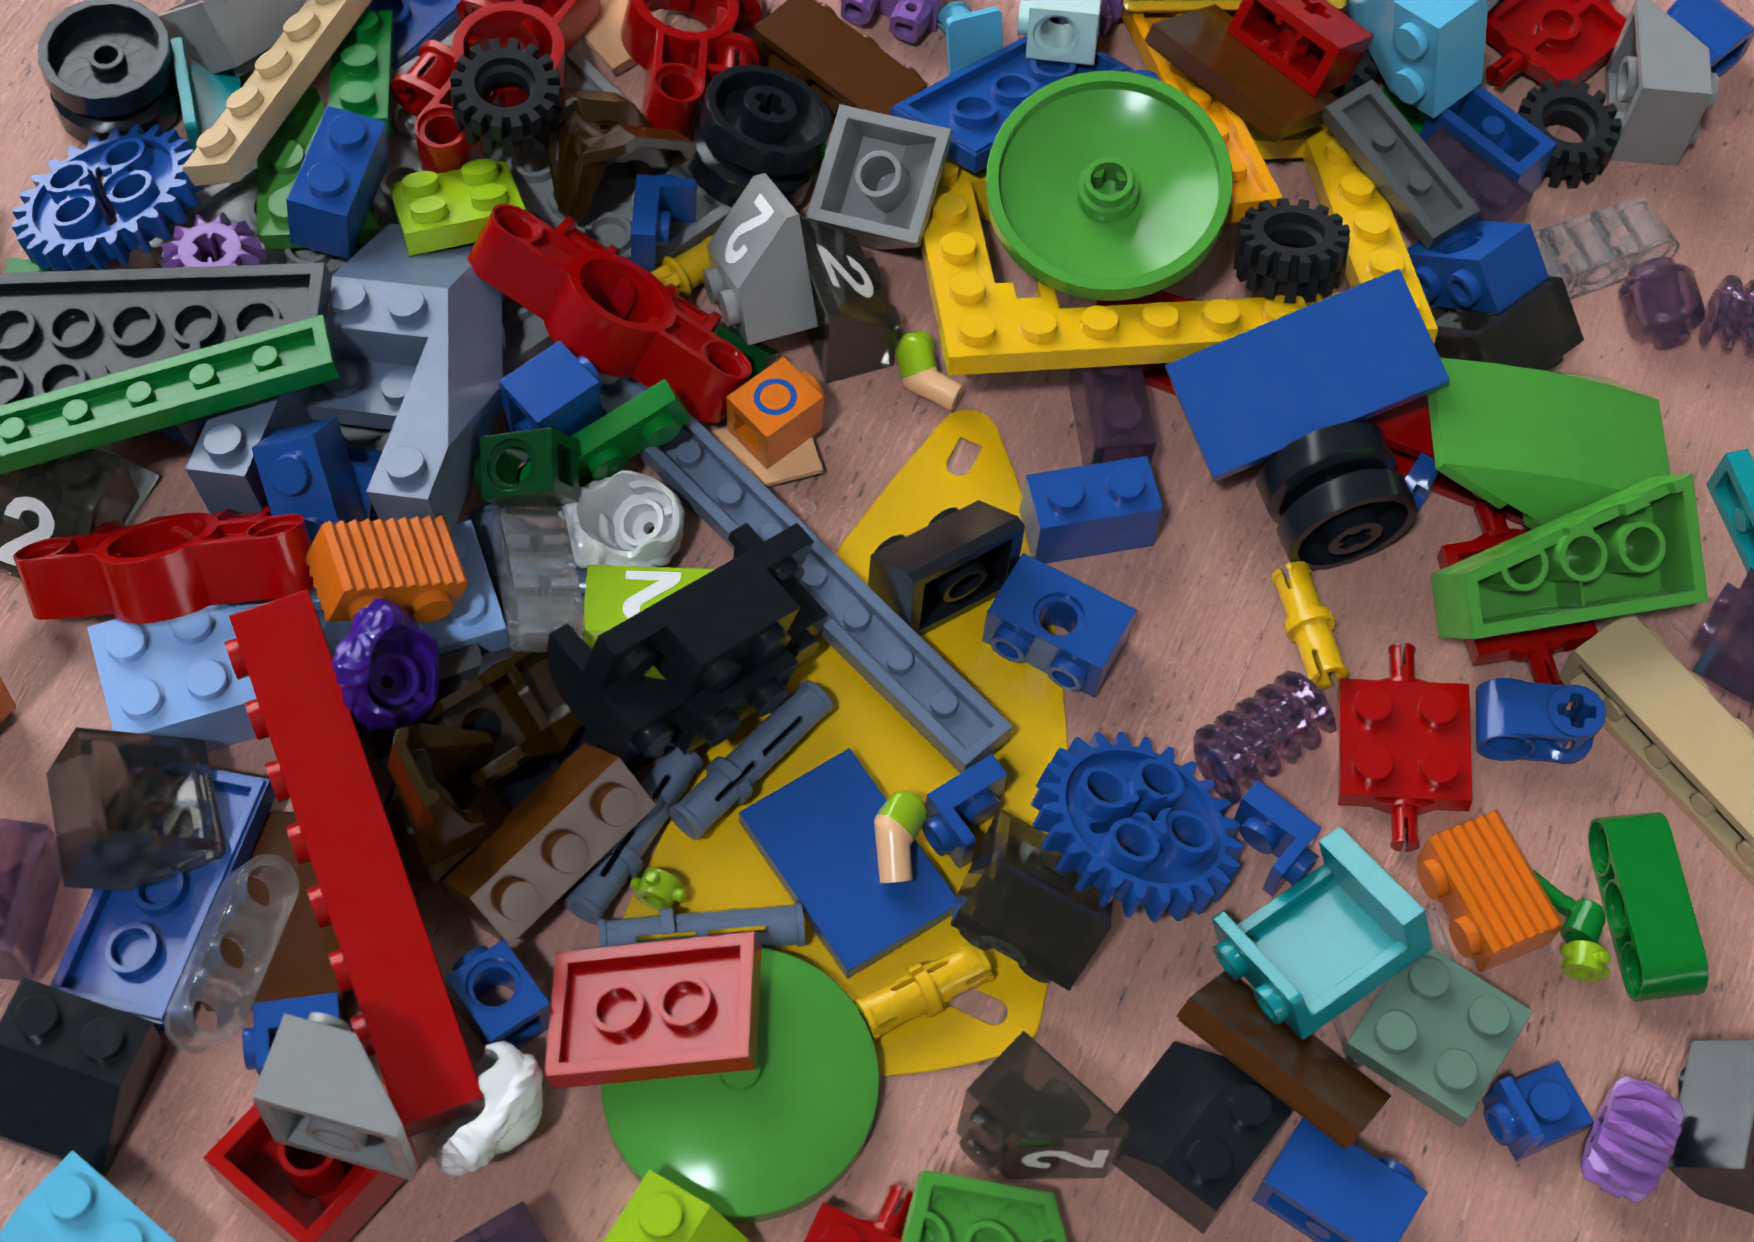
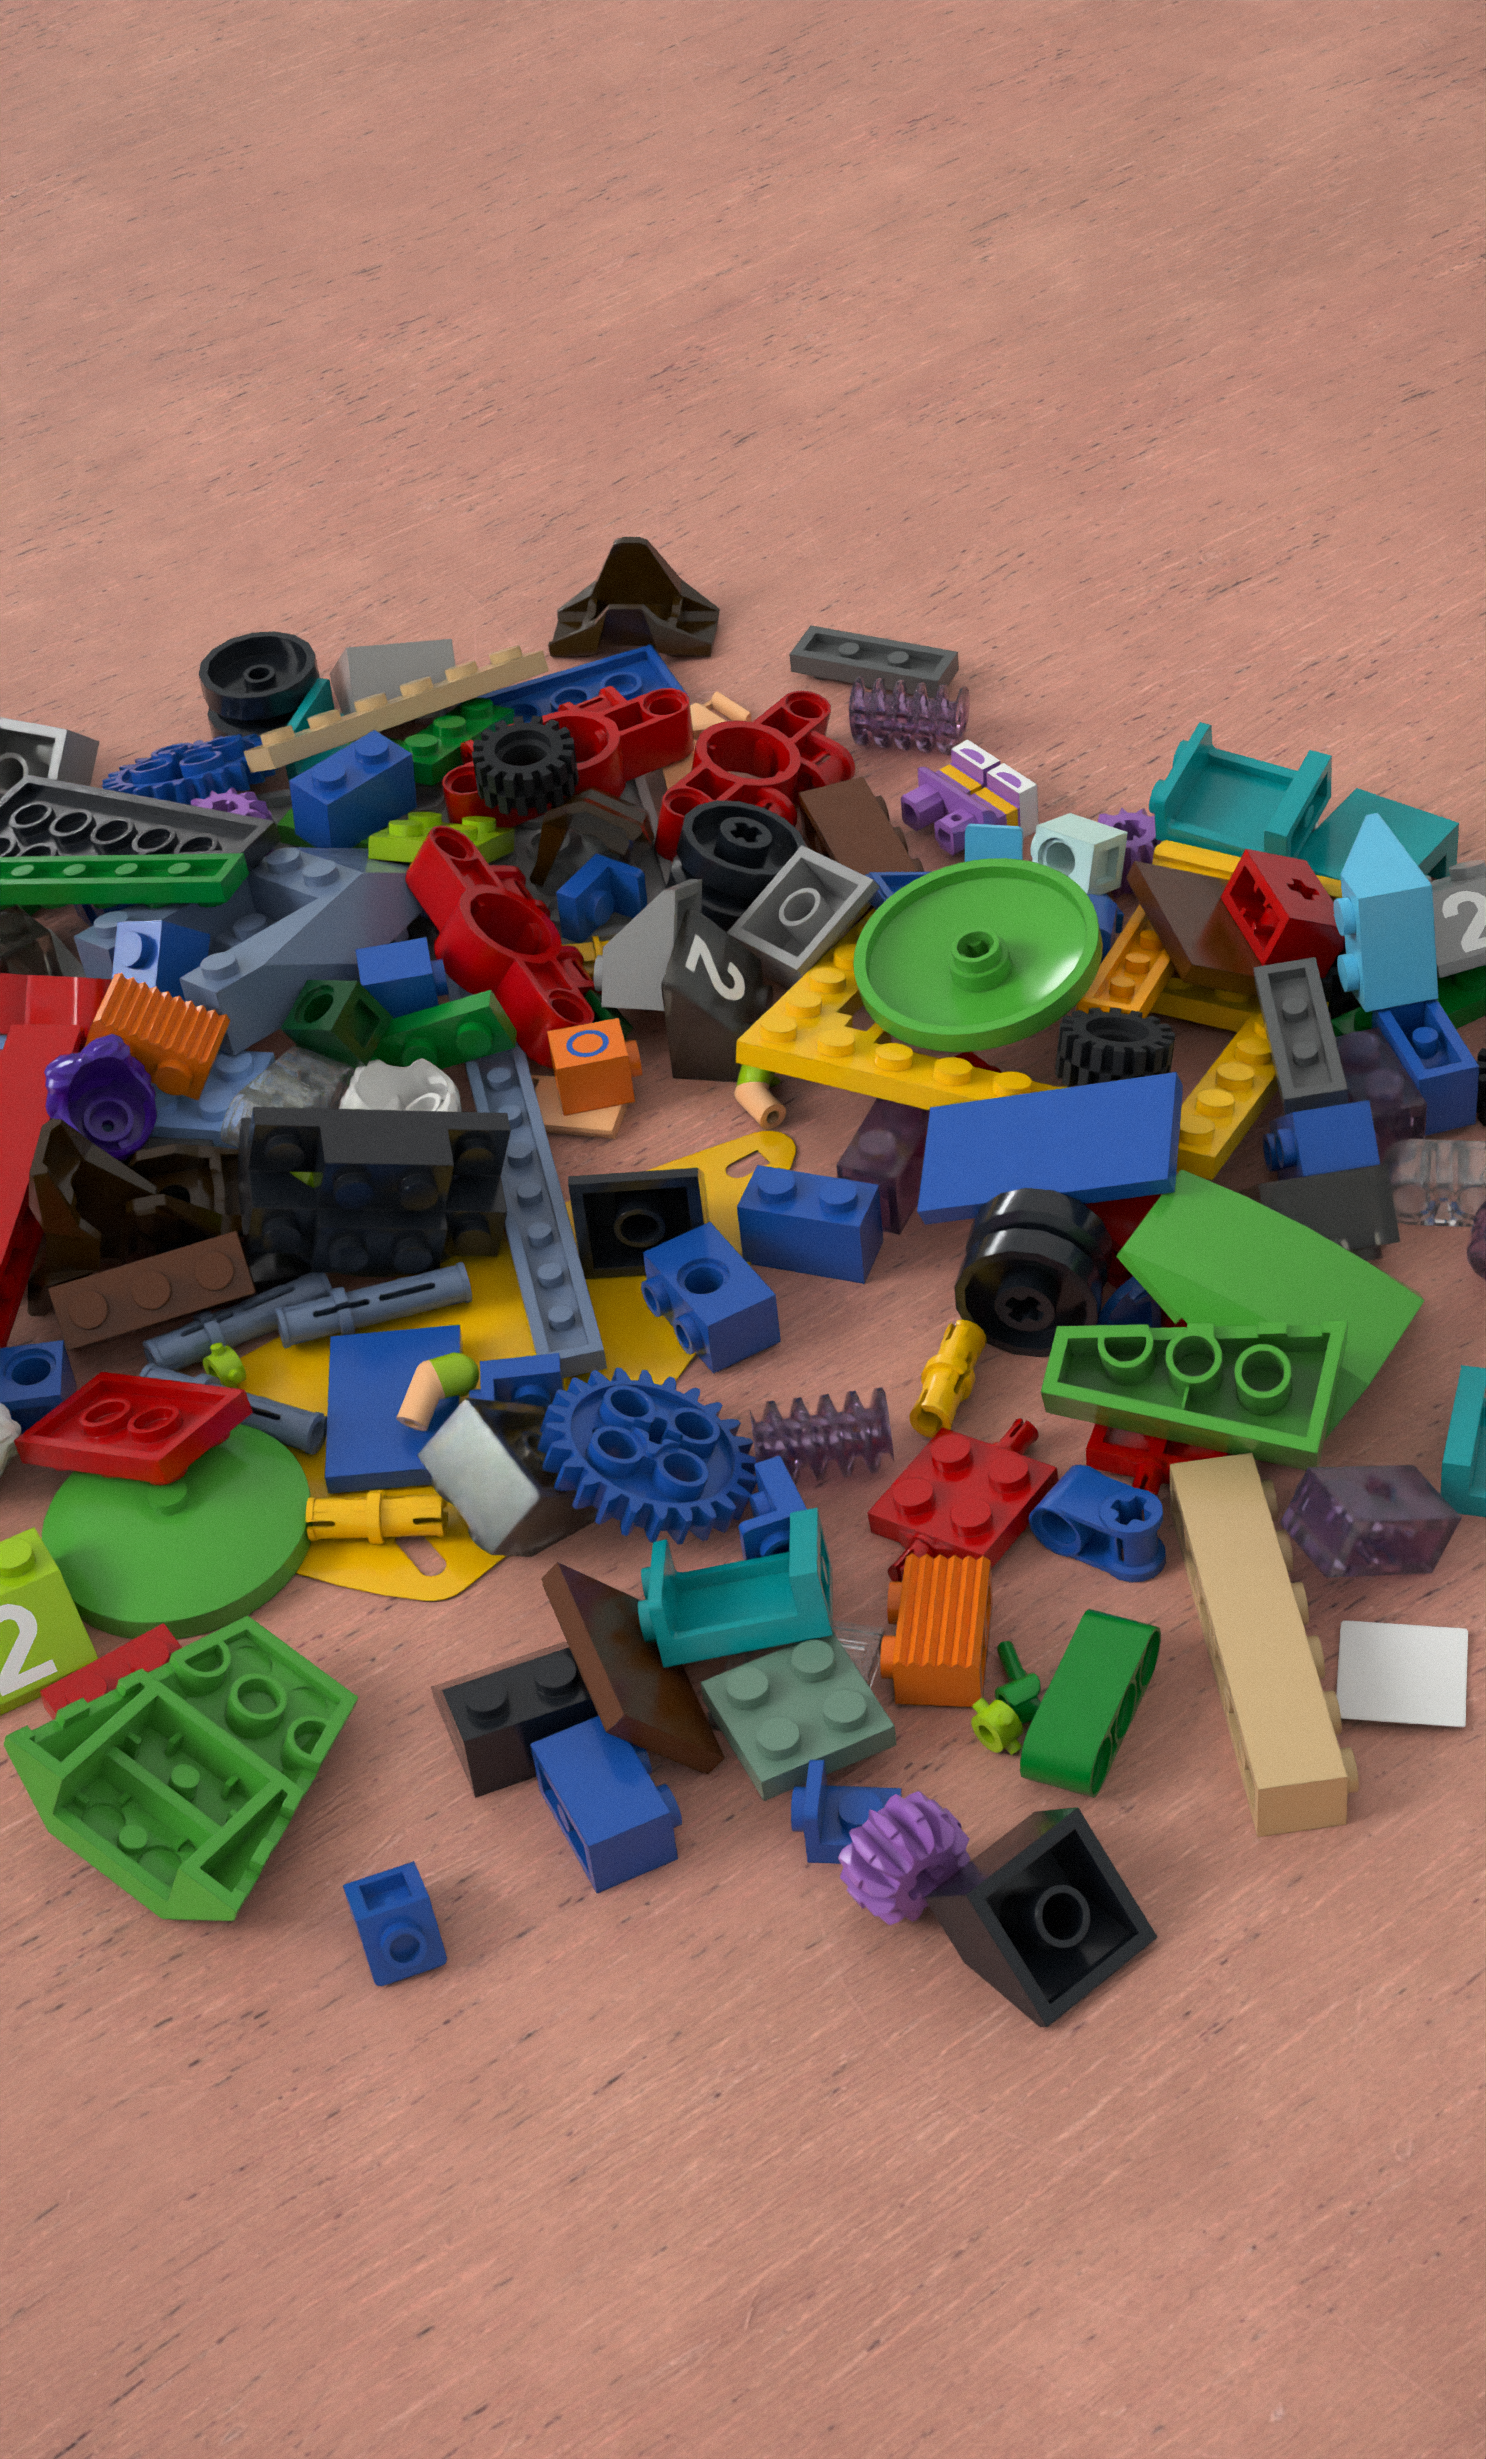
camera: 40 degrees right, 20 degrees down
clear smoke slope [956,1031,1131,1180] -> none

